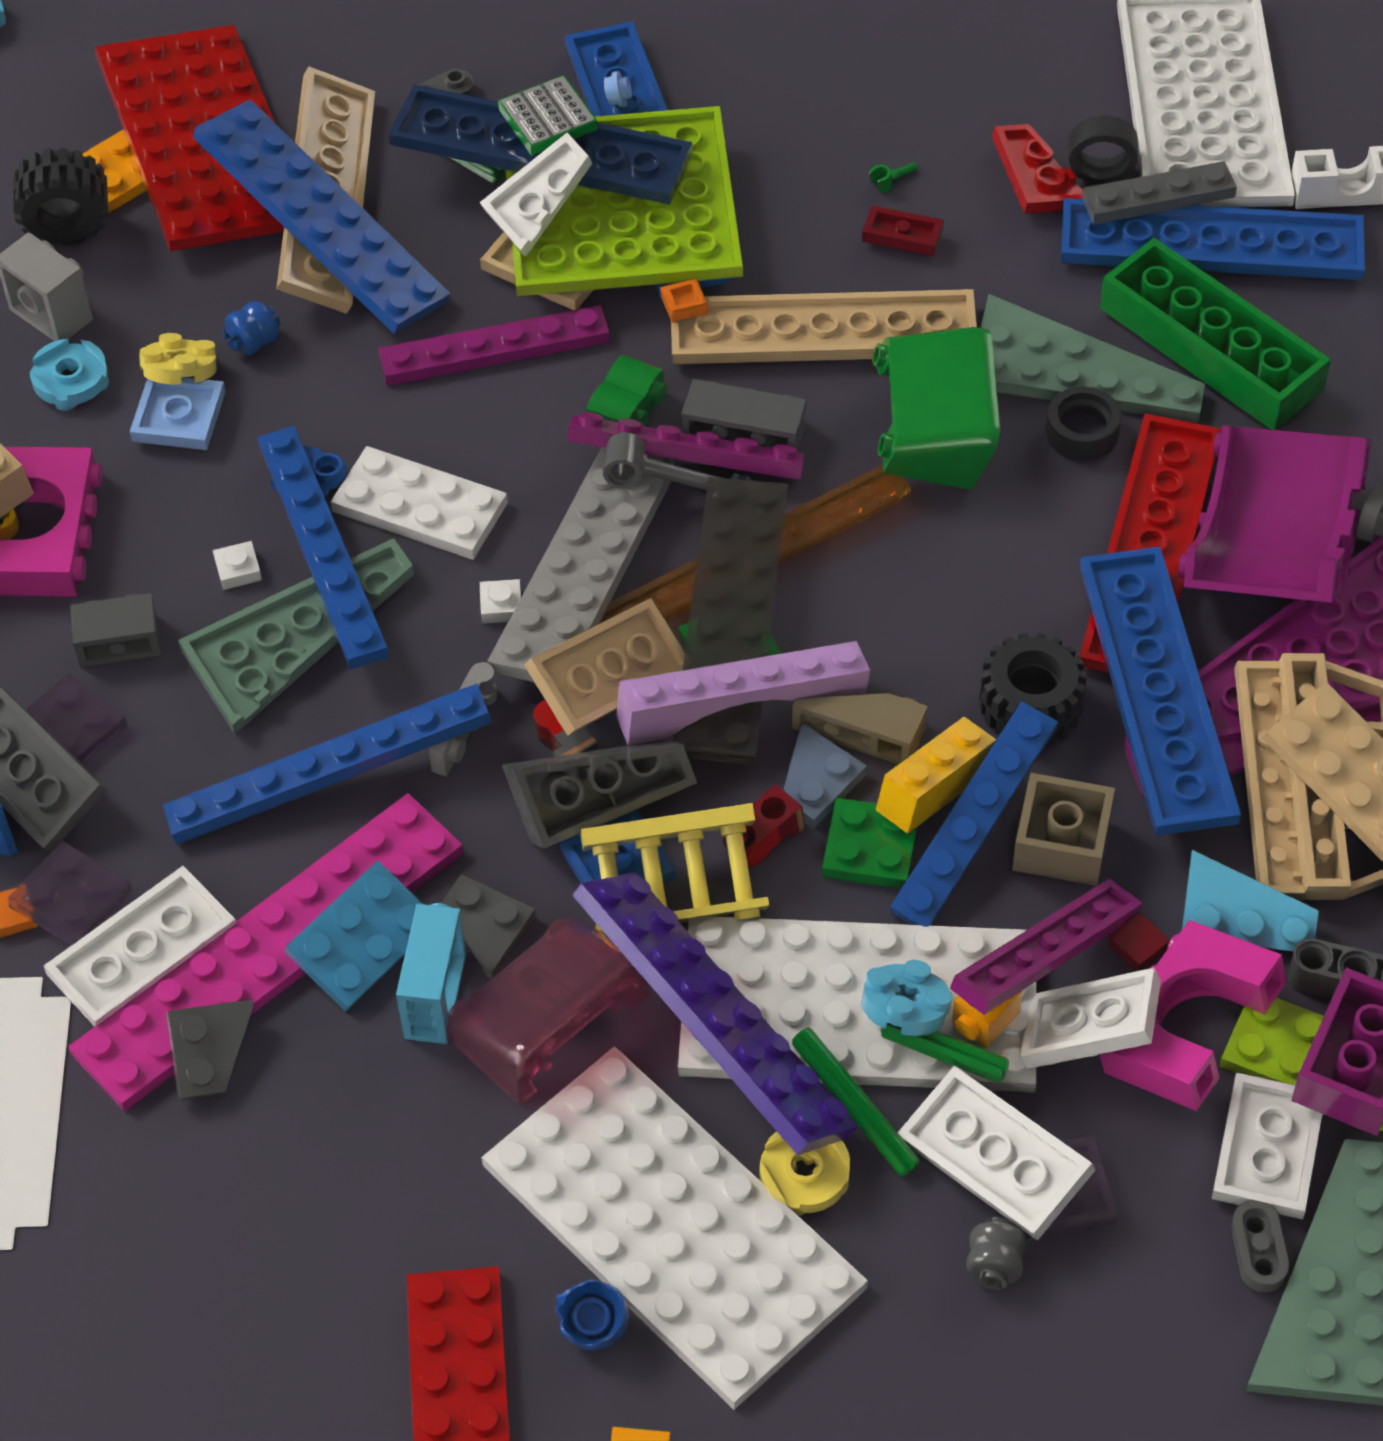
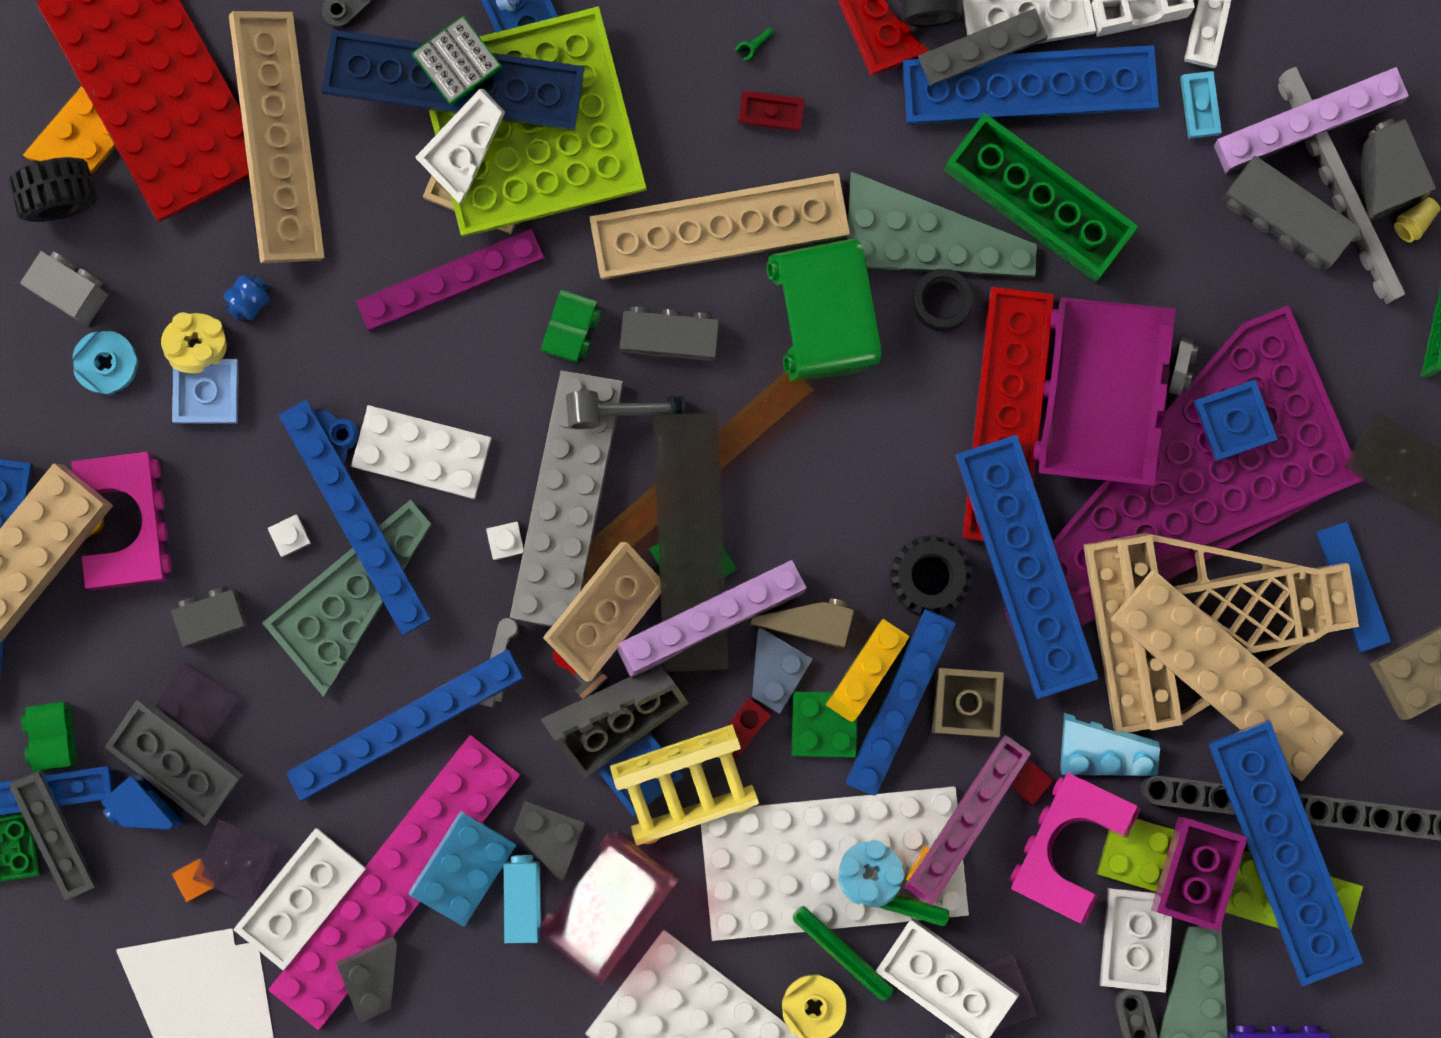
camera: 15 degrees left, 30 degrees up
blue plate [193,99,451,334] -> none
magenta plate [567,412,804,480] -> none
dark purple plate [572,872,858,1155] -> none
orange tile [660,278,708,323] -> none
white plate [1020,968,1161,1069] -> none

